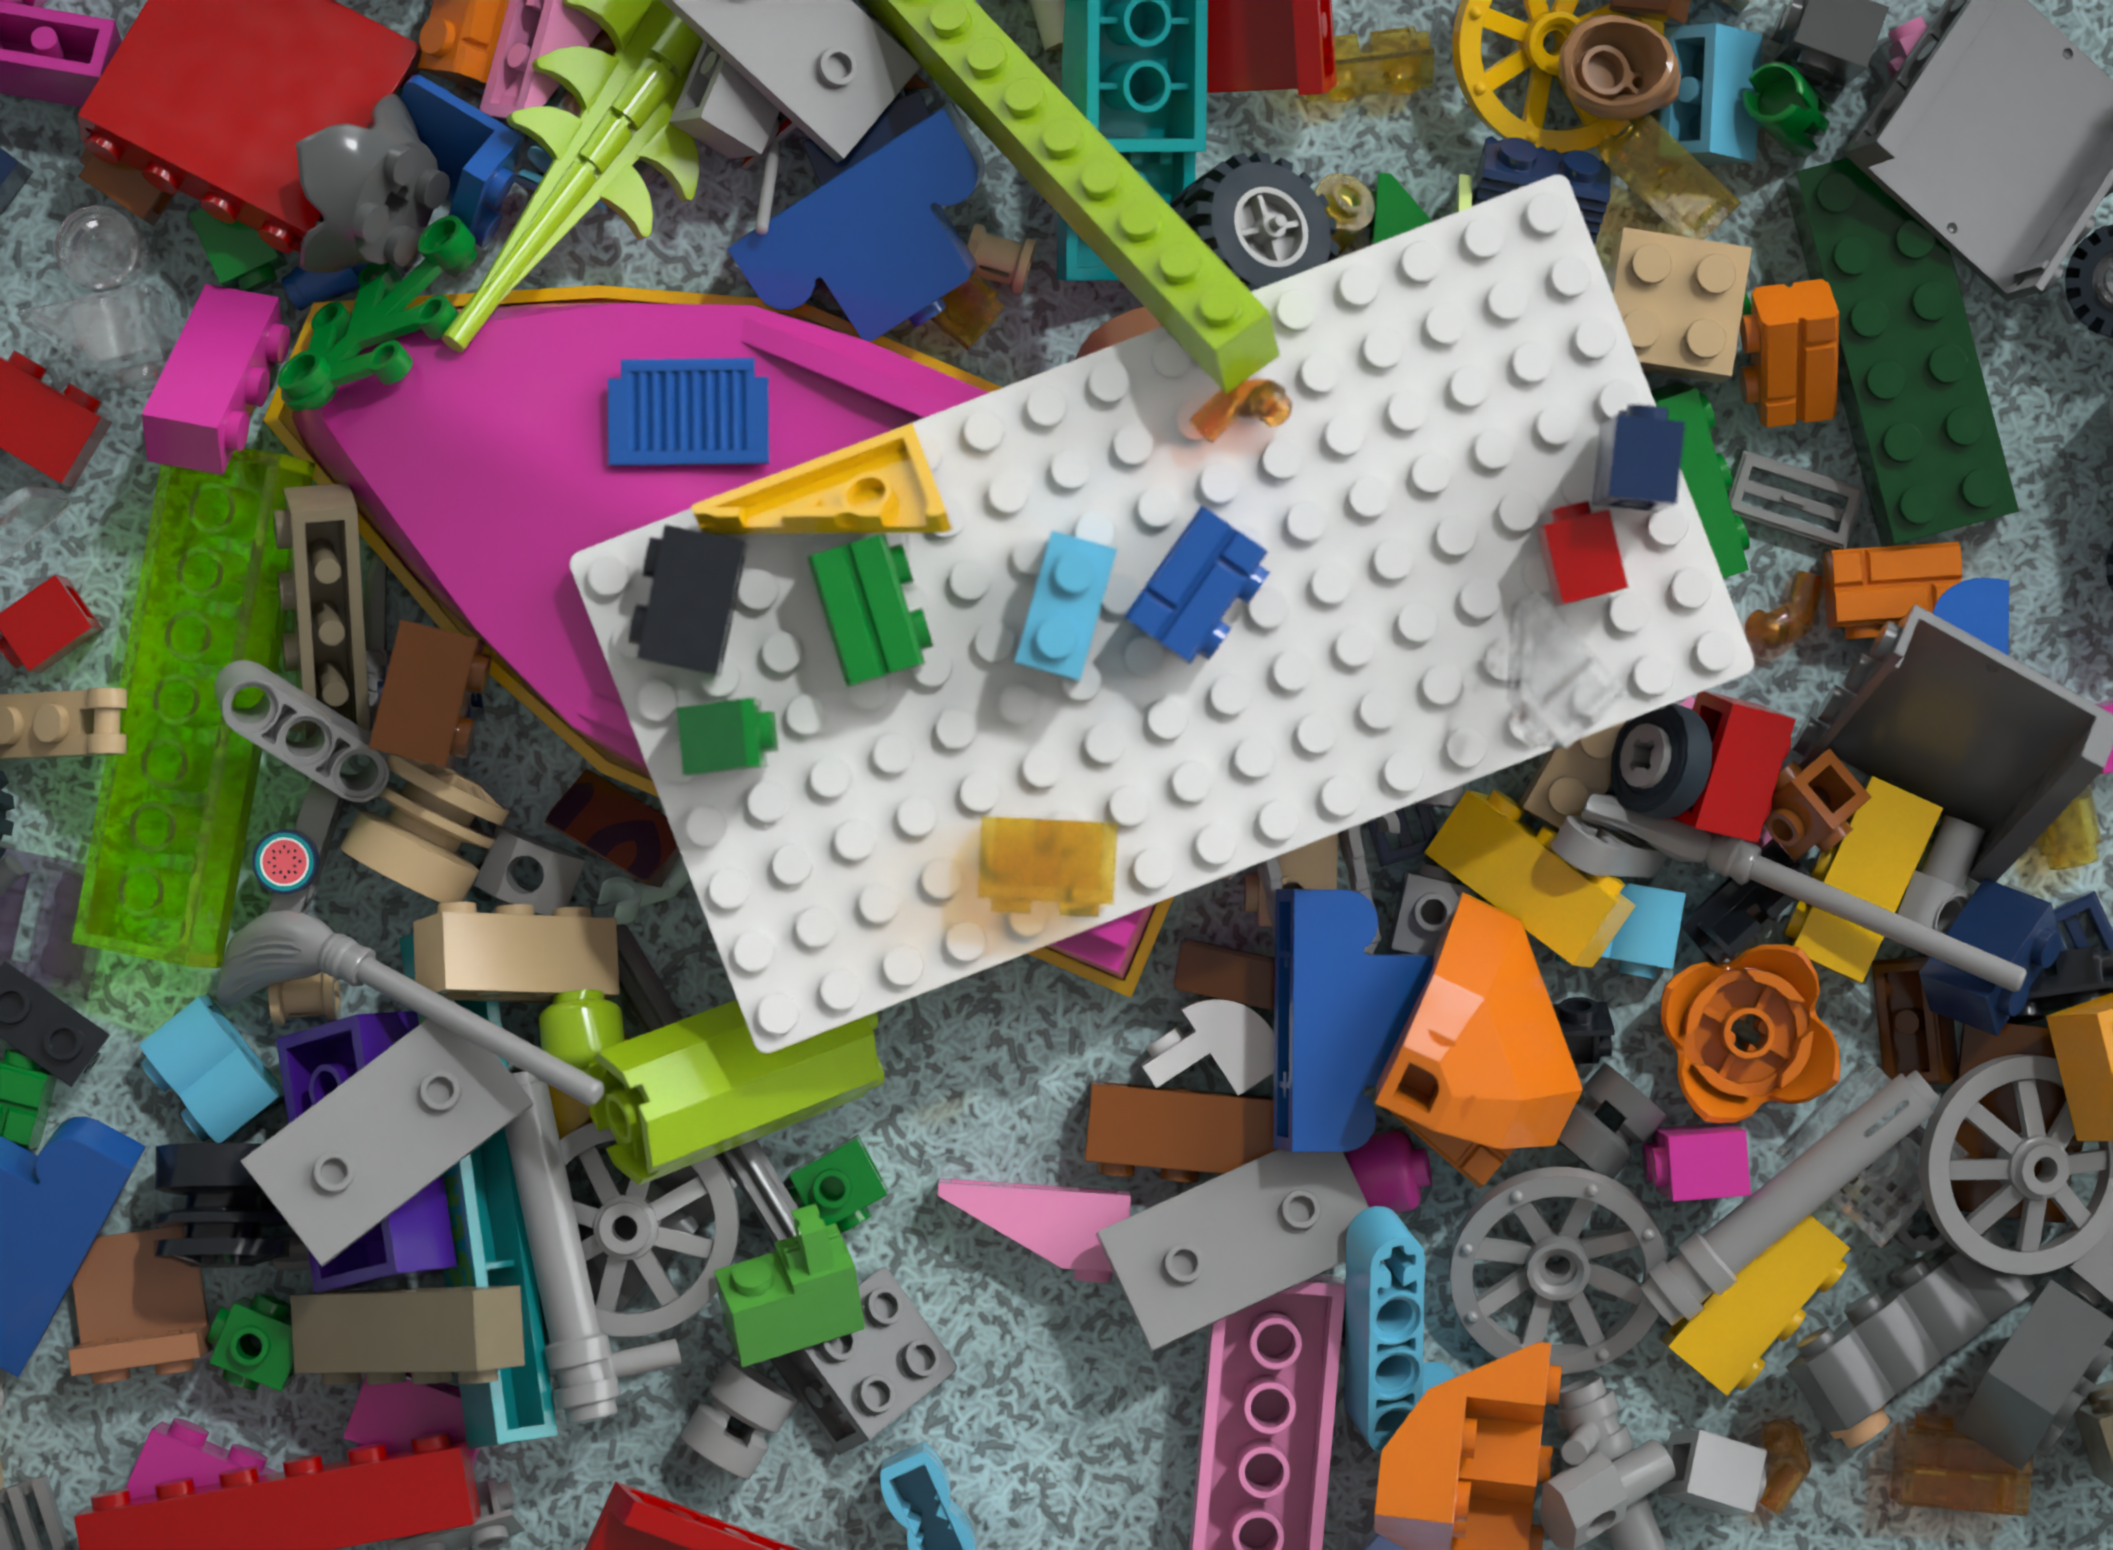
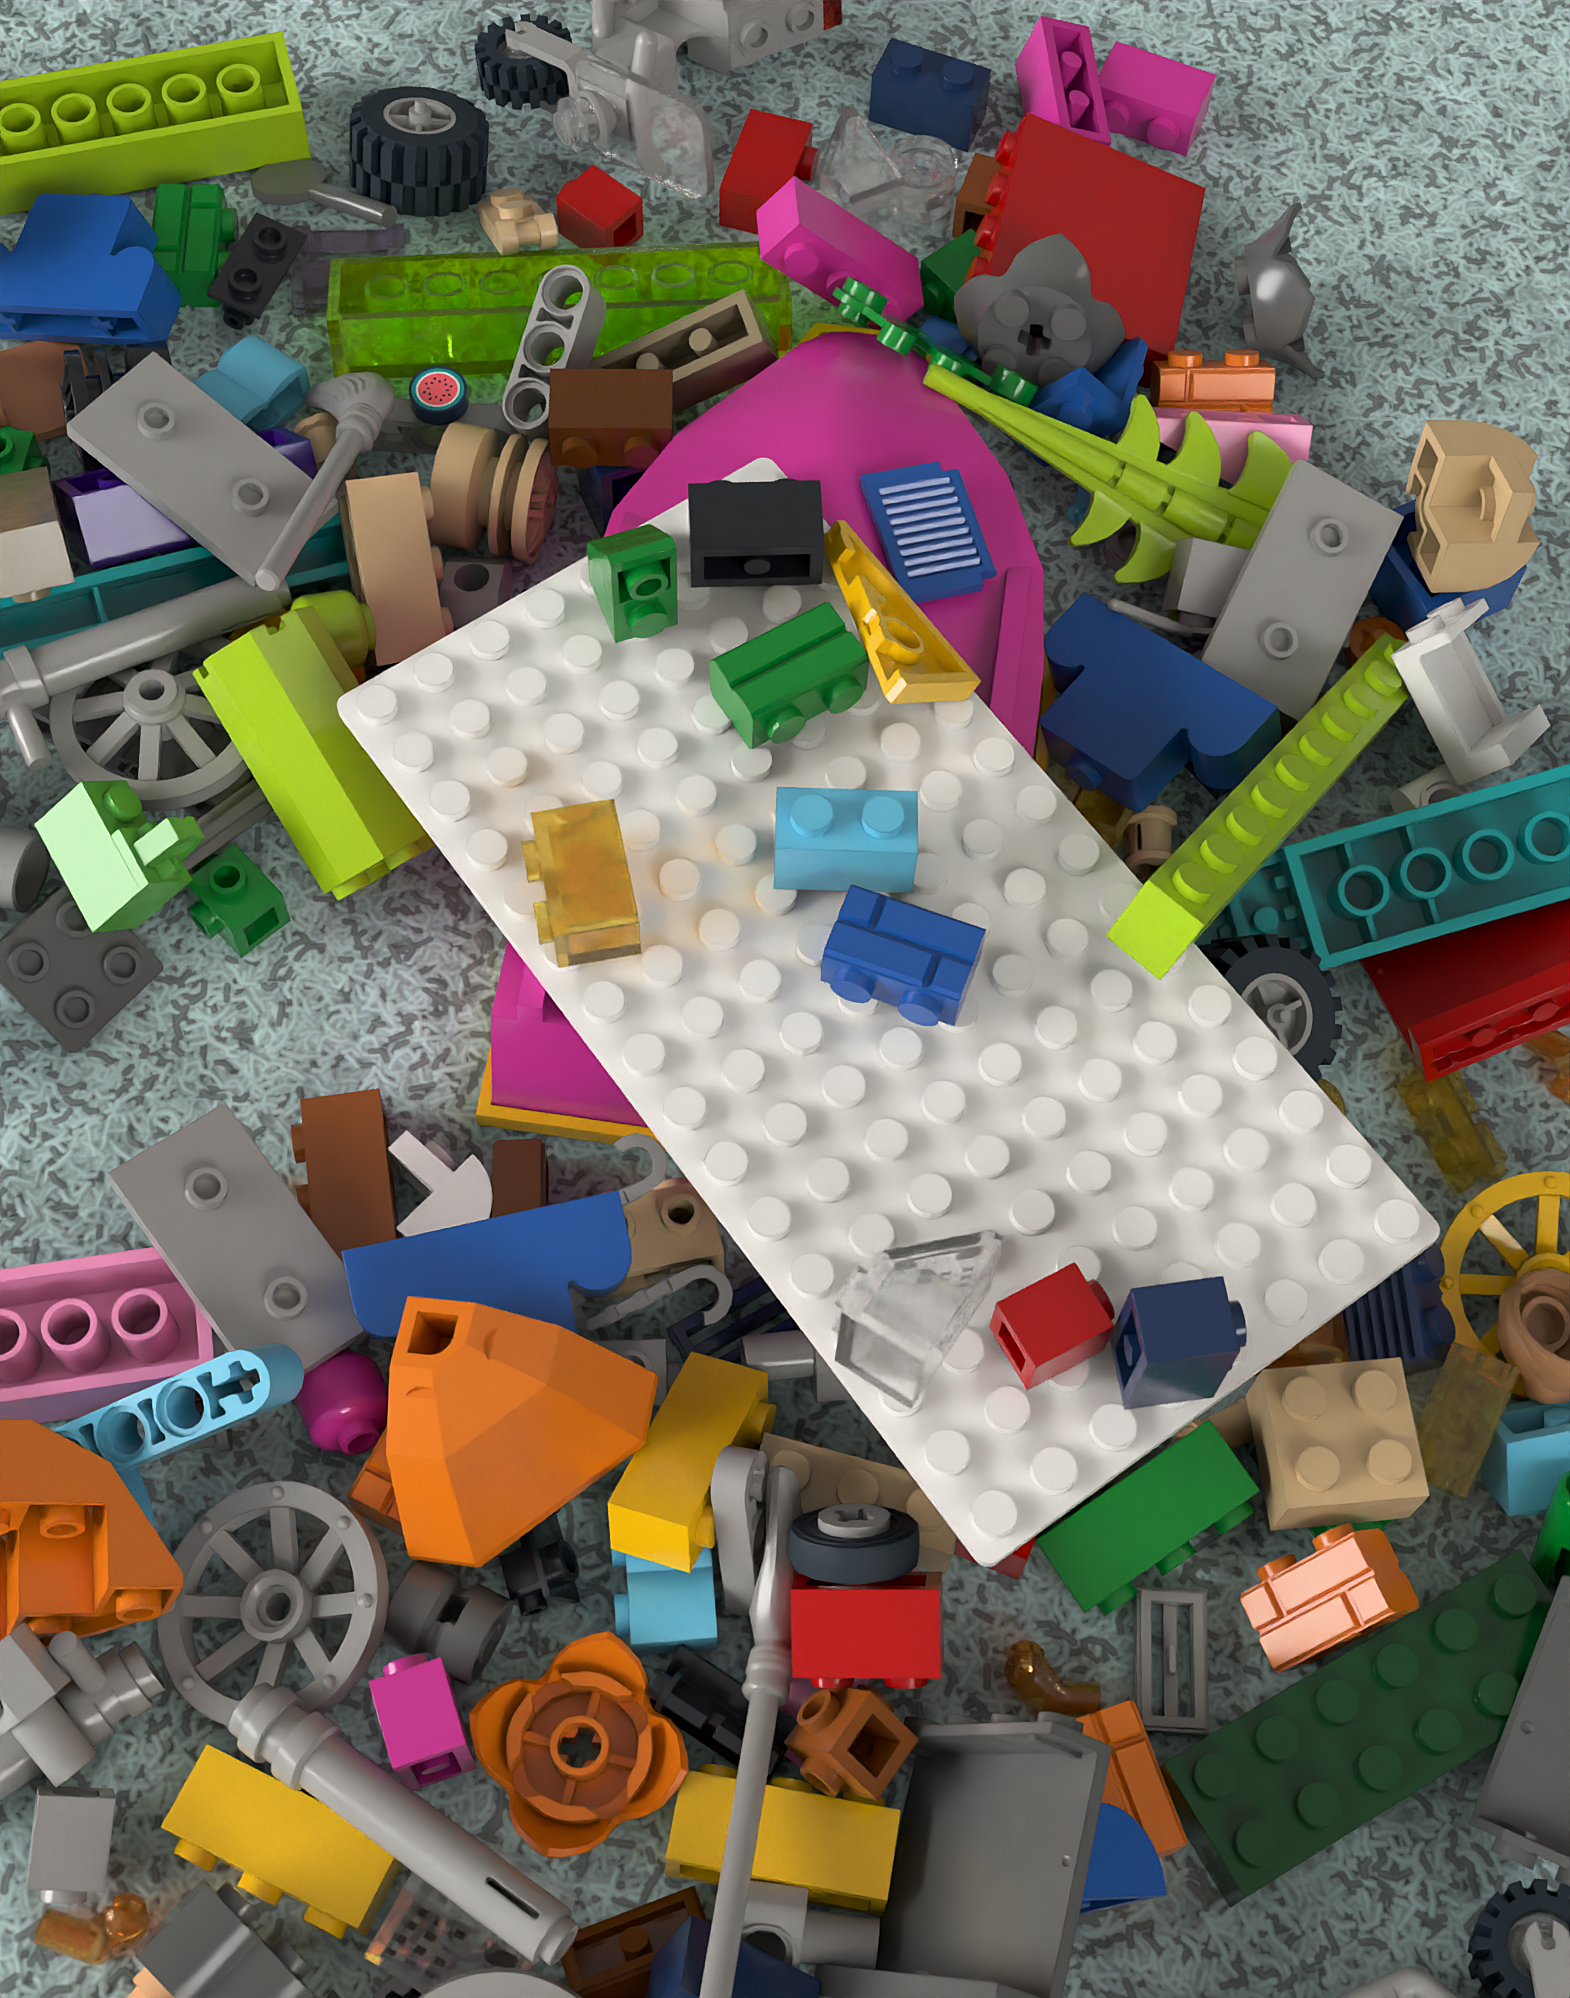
camera: 70 degrees right, 25 degrees down
bright pink slope [938,1178,1131,1283] -> none
clear orange arm [1189,379,1293,444] -> none

